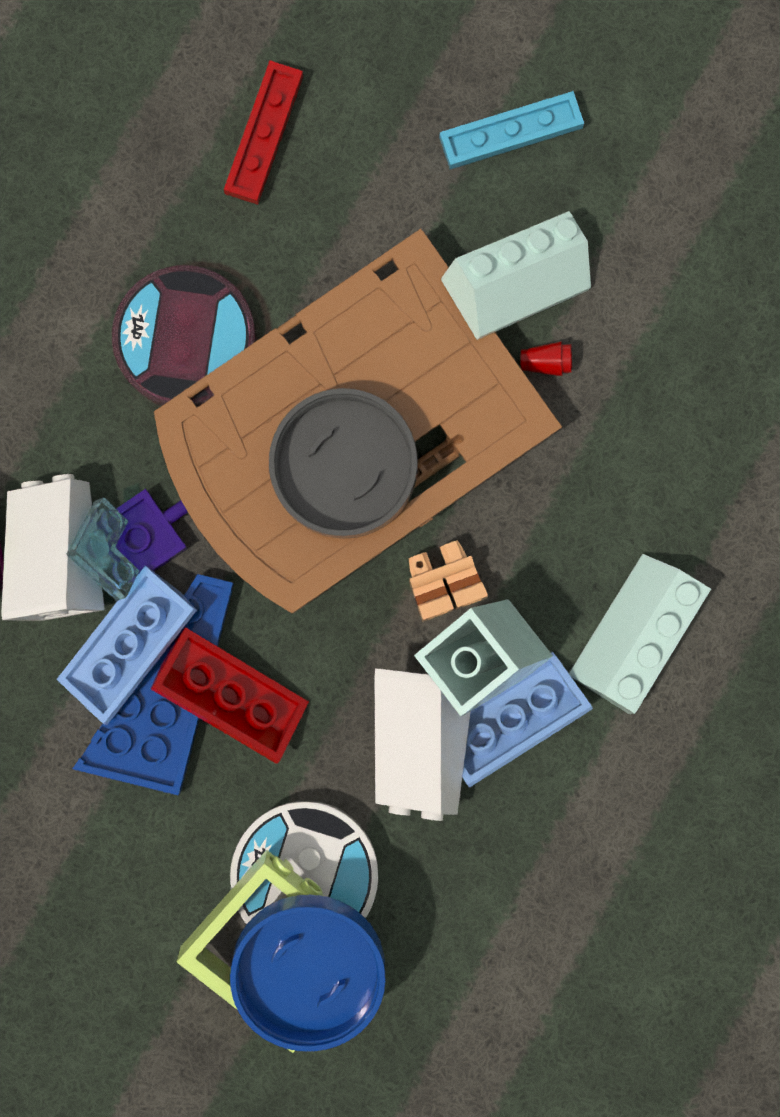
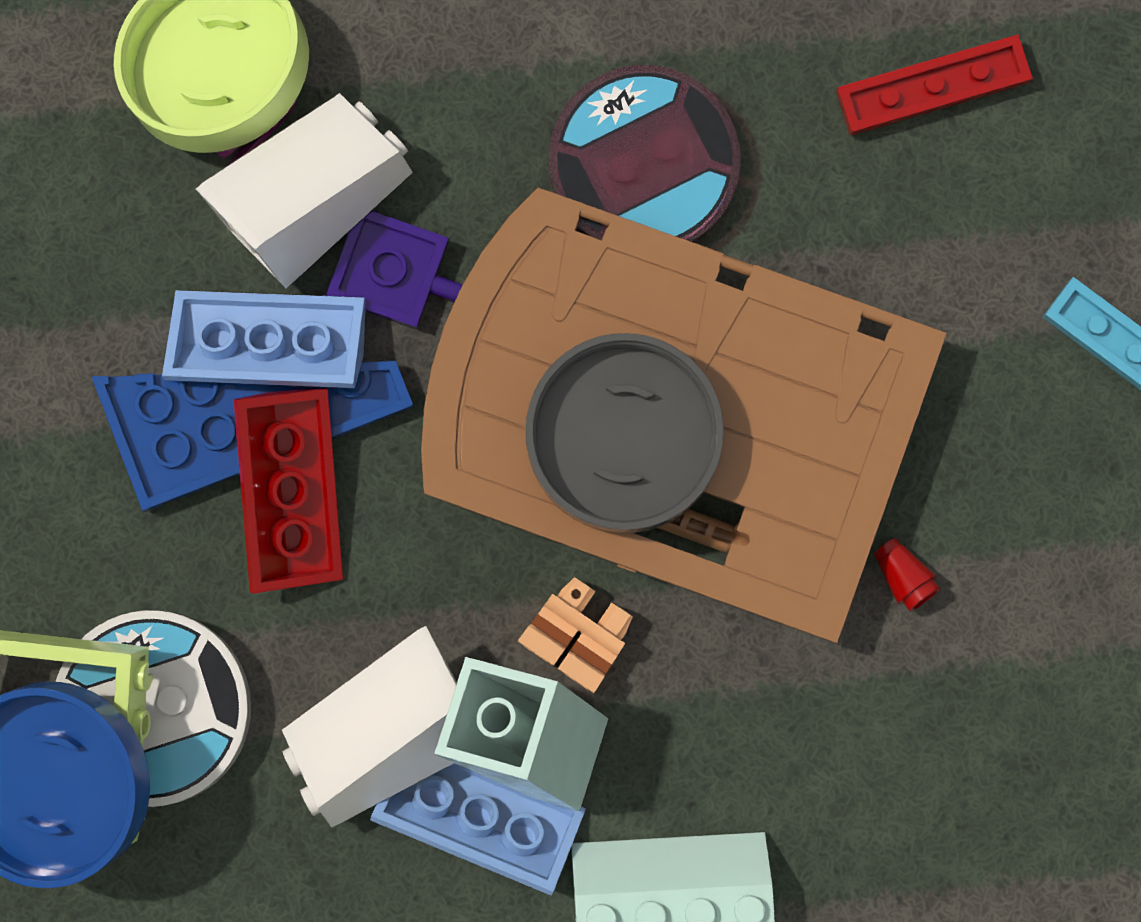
camera: 45 degrees right, 0 degrees up
clear light blue plate [66,497,140,601] -> none
light aqua slope [441,211,591,340] -> none

